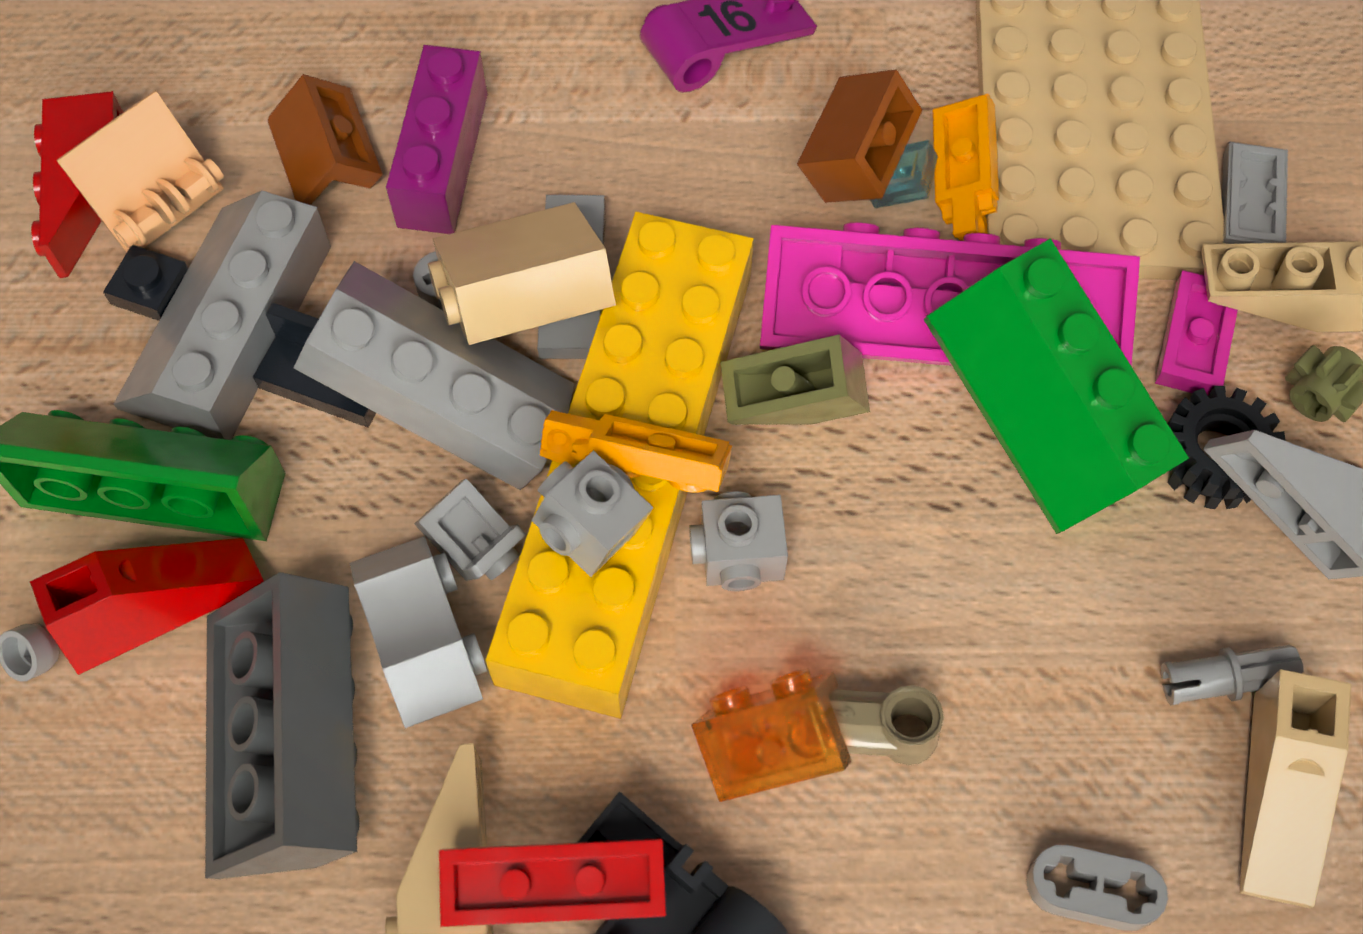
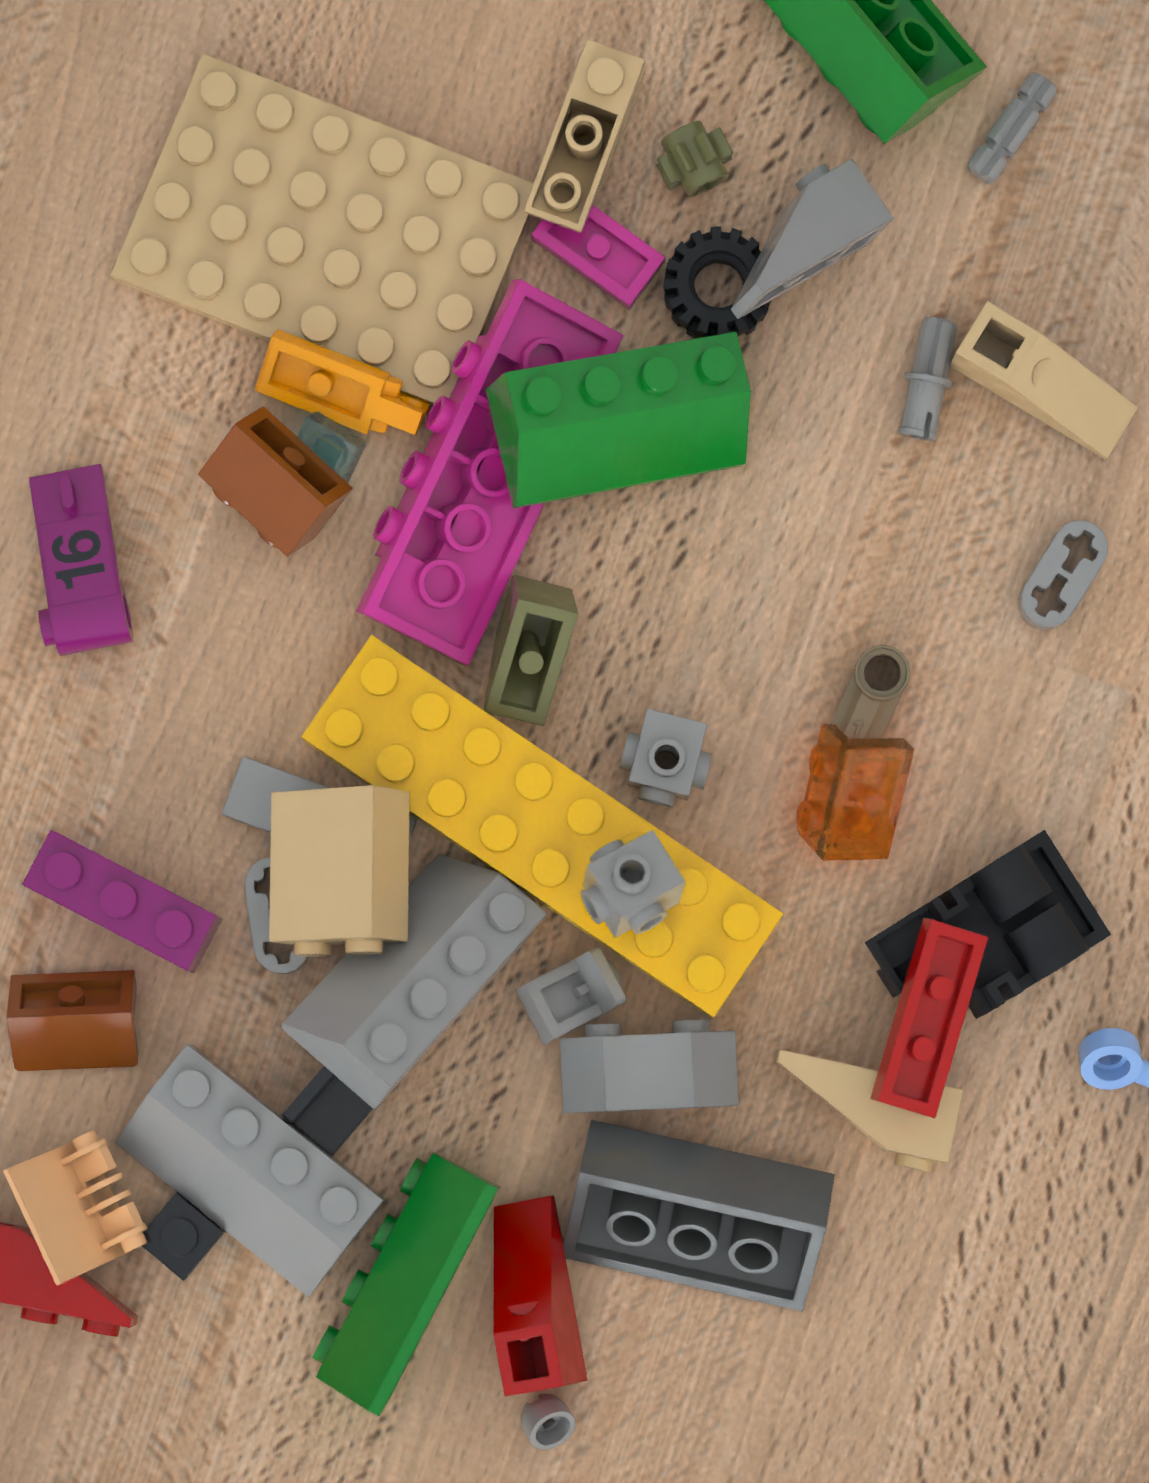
camera: 70 degrees left, 20 degrees up
light orange hinge [540,410,732,493] -> none
light grey plate [1222,142,1288,244] -> none

